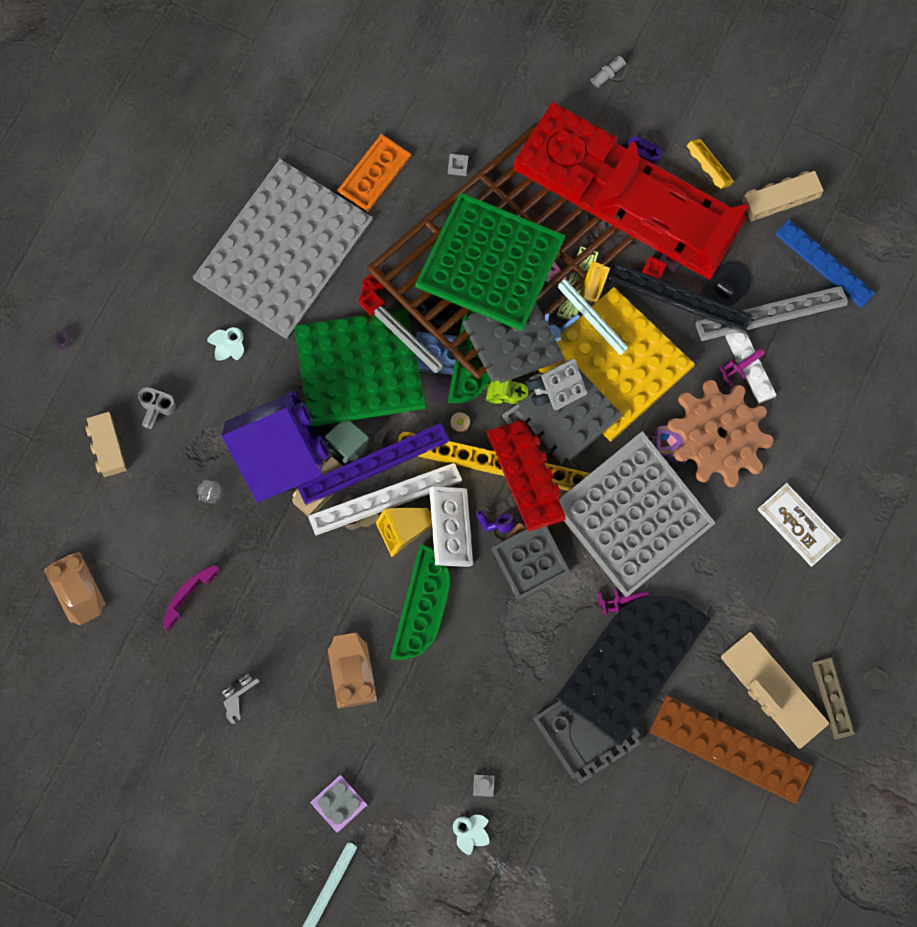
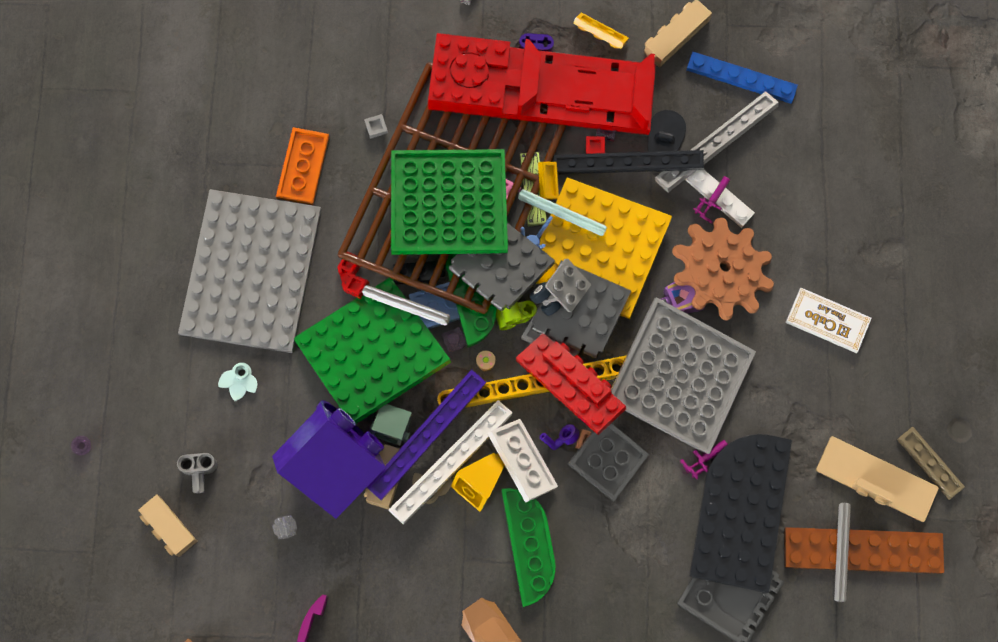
camera: 25 degrees left, 0 degrees up
none -> light grey axle [834,503,851,602]

